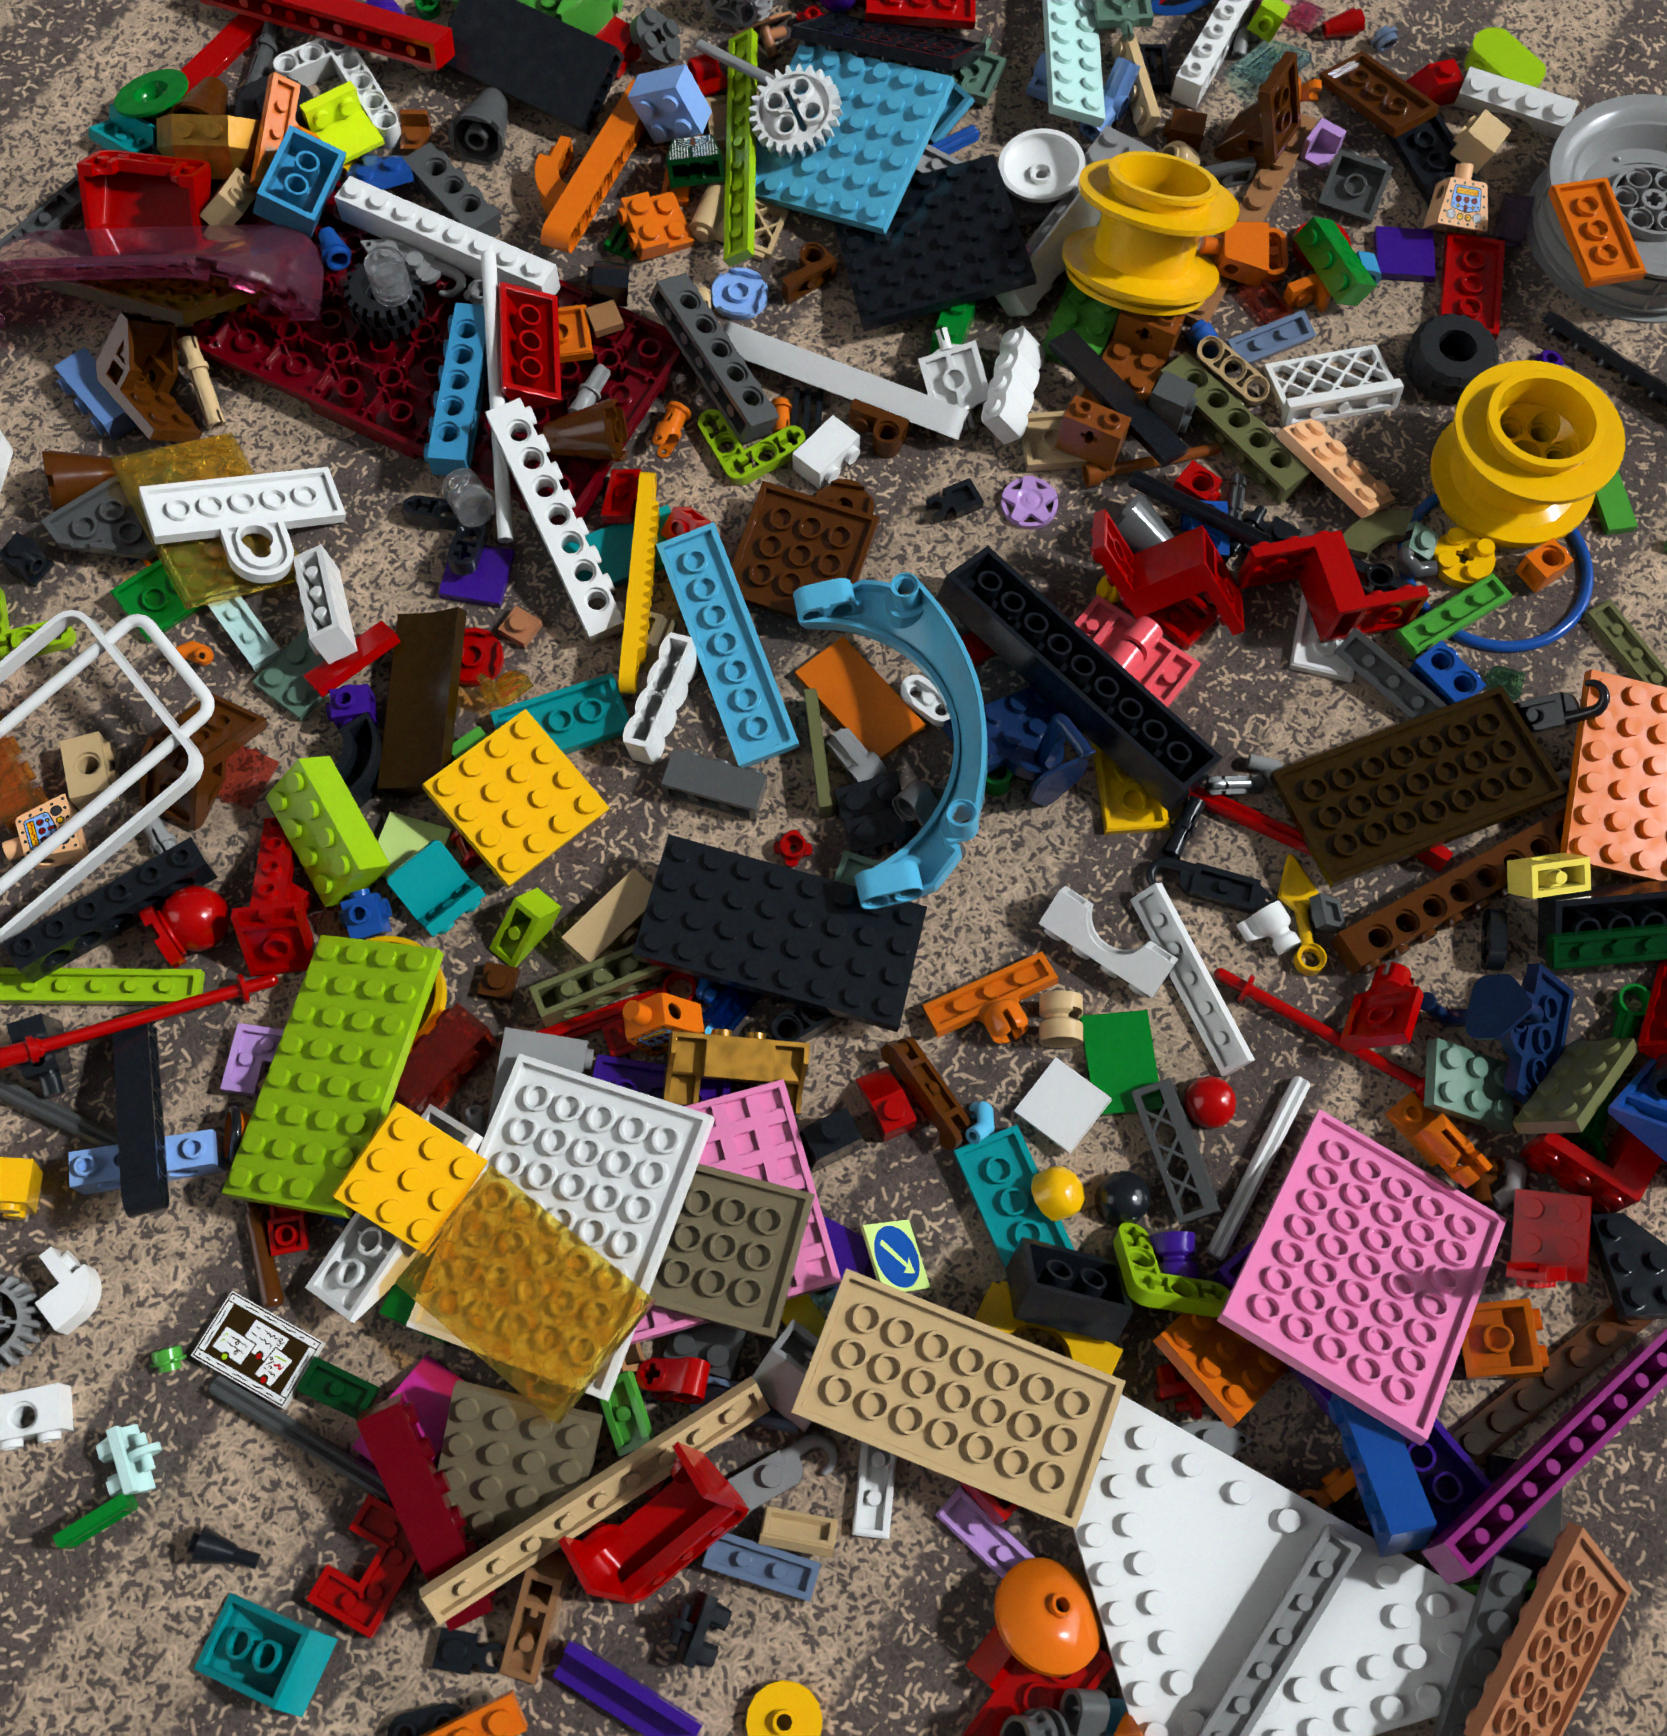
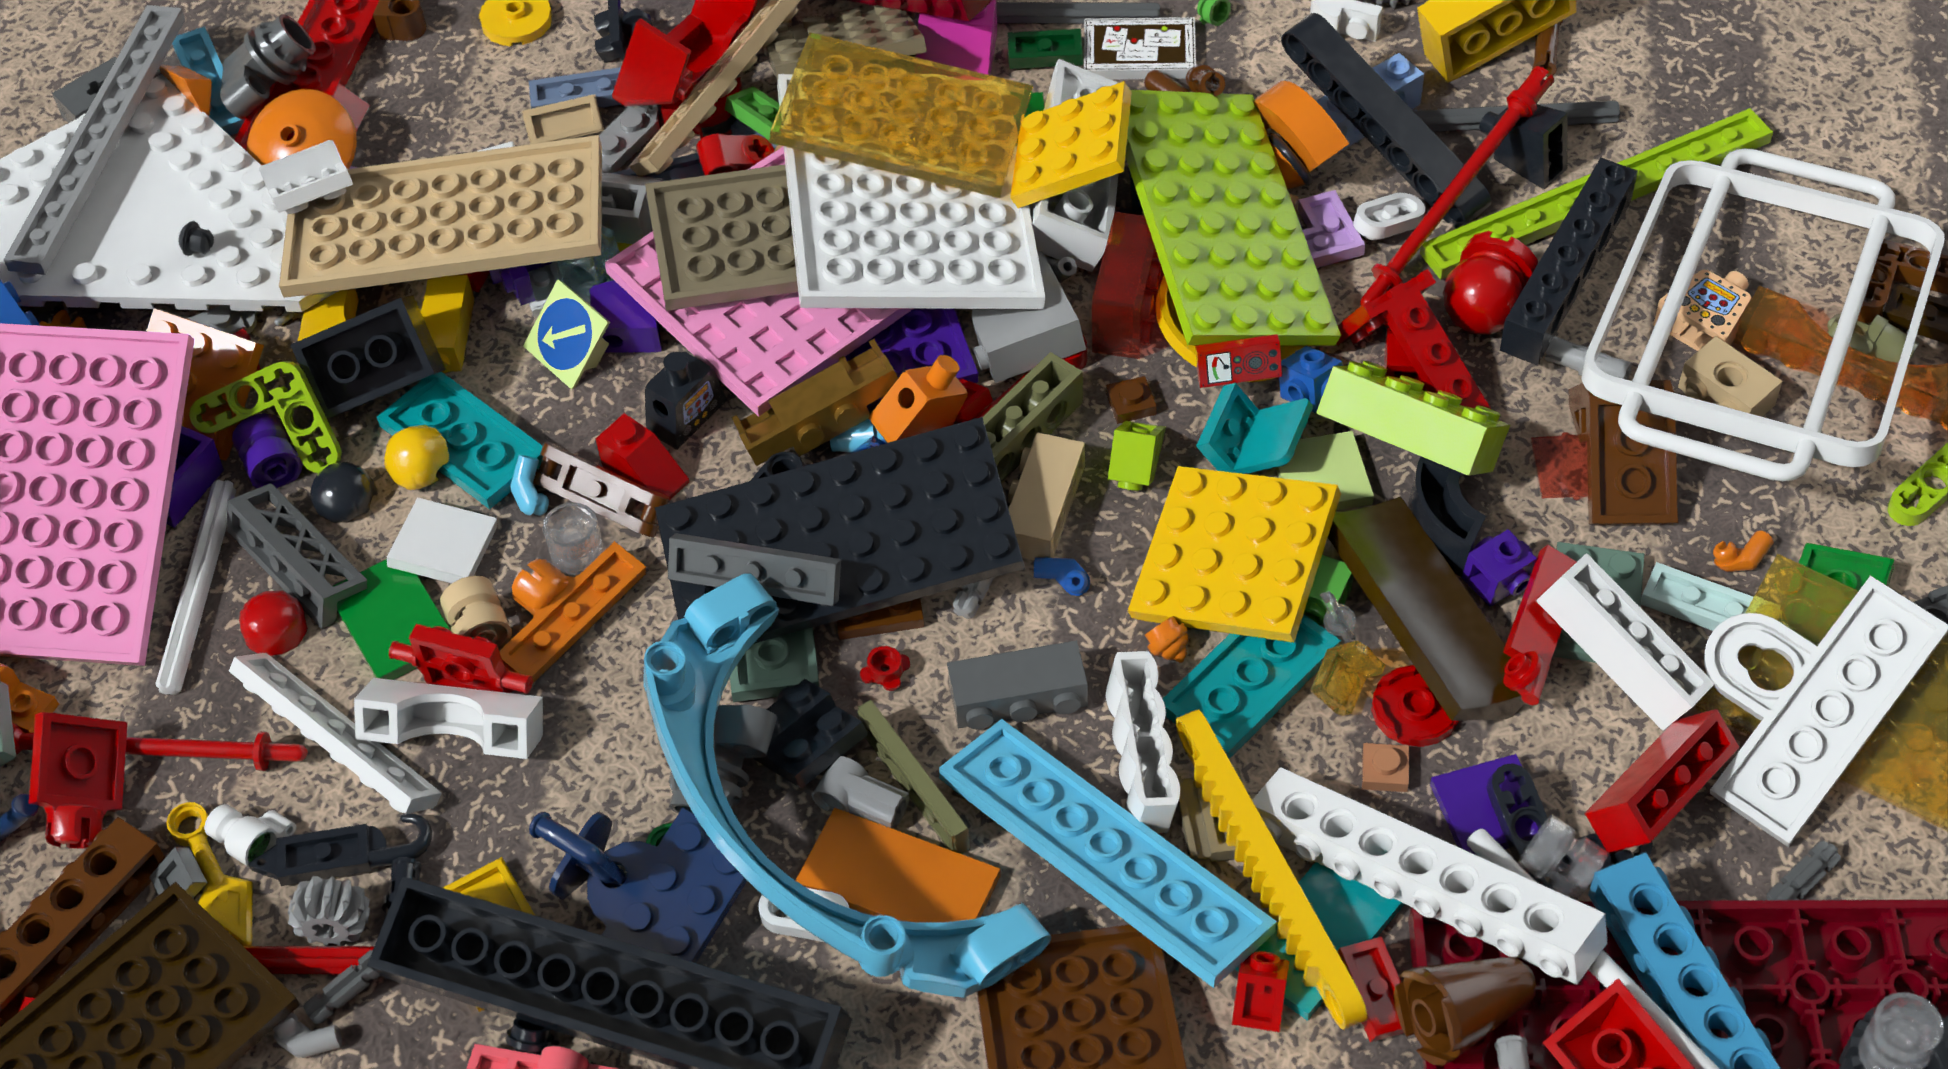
camera: 160 degrees right, 15 degrees down
none -> black piece [178,221,214,256]
none -> white bracket [259,140,353,214]
none -> light grey gear [288,876,370,946]
none -> red plate [389,624,533,694]
none -> clear wheel [542,503,605,577]
none -> dark grey plate [668,533,841,606]
none -> blue arm [1034,557,1091,596]
none -> orange plate [1145,616,1188,663]
none -> reddish brown pin [1185,65,1225,96]
none -> red tile [1195,334,1282,388]
none -> orange arch [1253,80,1350,172]
none -> clear piece [1320,591,1358,654]
none -> white plate [1353,193,1425,240]
none -> red plate [1503,651,1550,705]
none -> red brick [1584,709,1739,853]
none -> dark grey axle [1766,840,1841,900]

